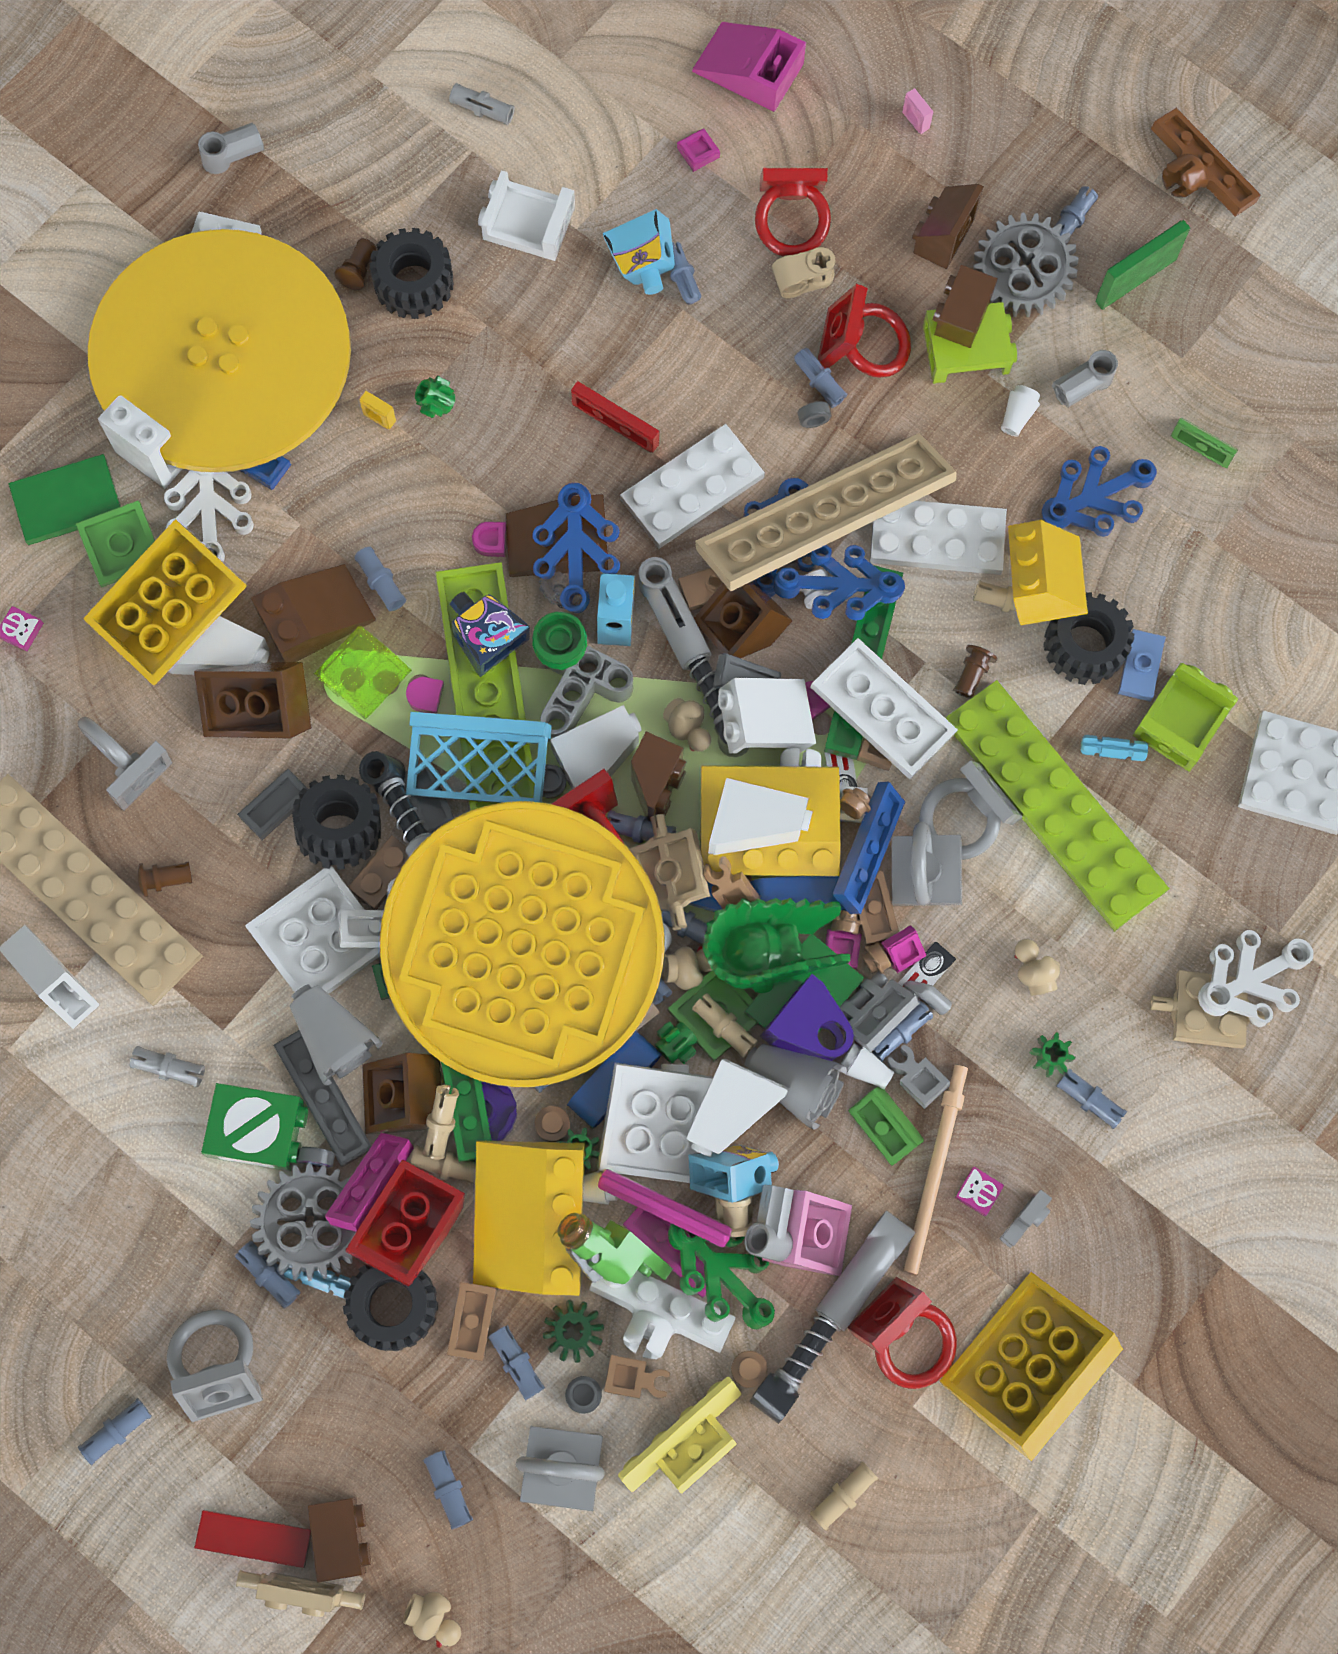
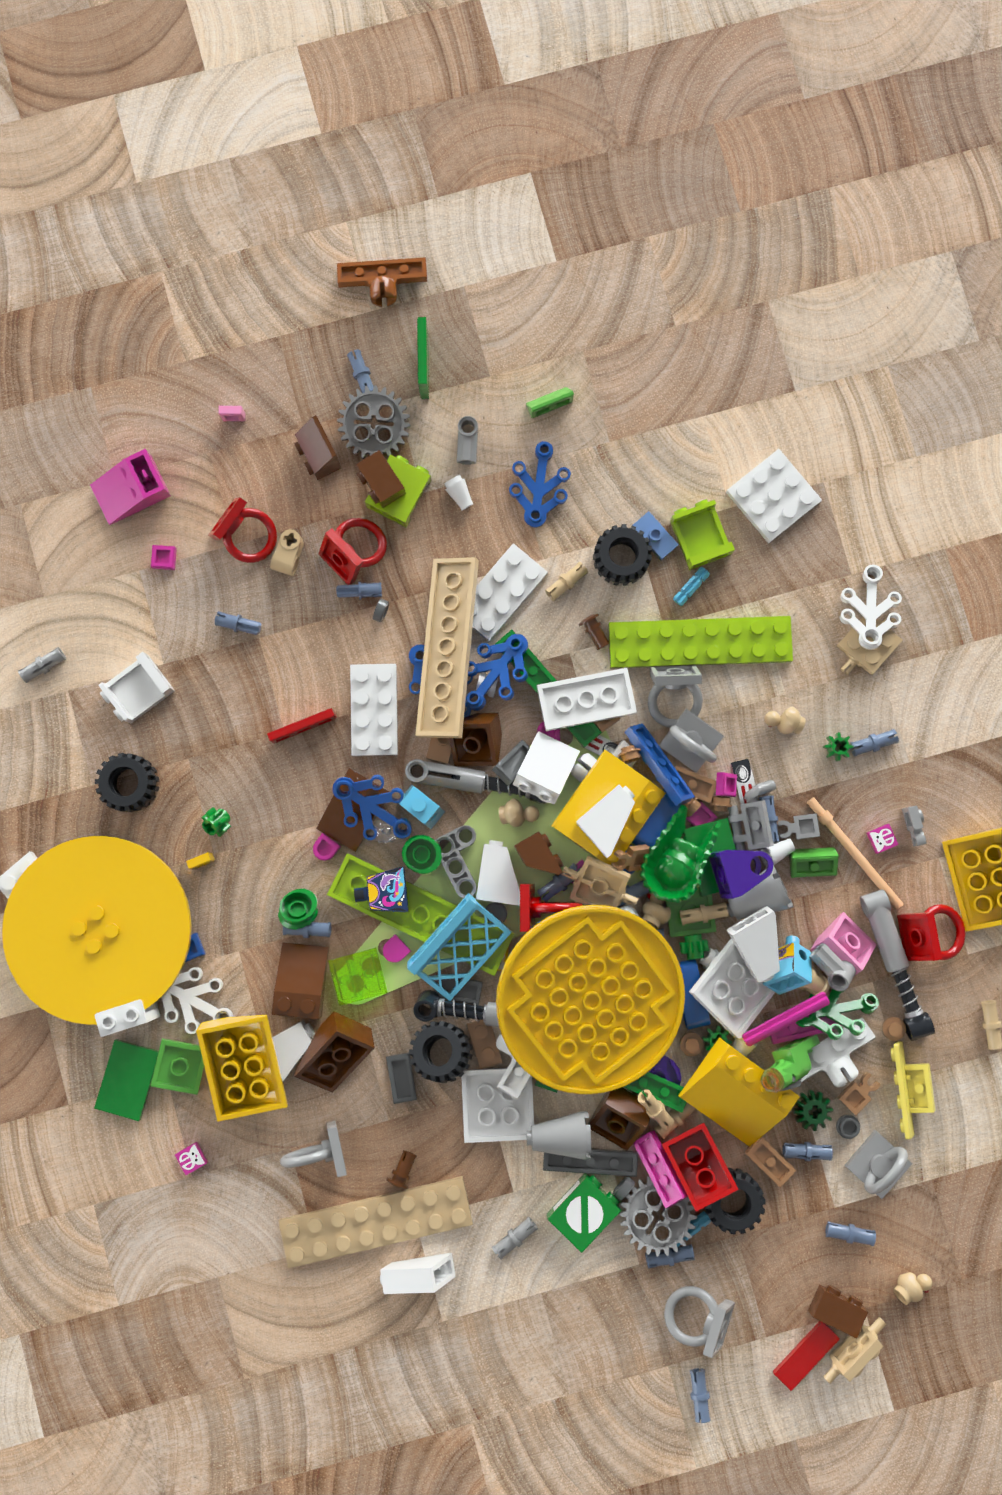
camera: 55 degrees left, 10 degrees up
reddish brown pin [334,238,377,290] -> none
medium azure torso [603,209,675,295] -> none
yellow slope [1008,520,1088,625] -> none
none -> green piece [278,888,318,930]

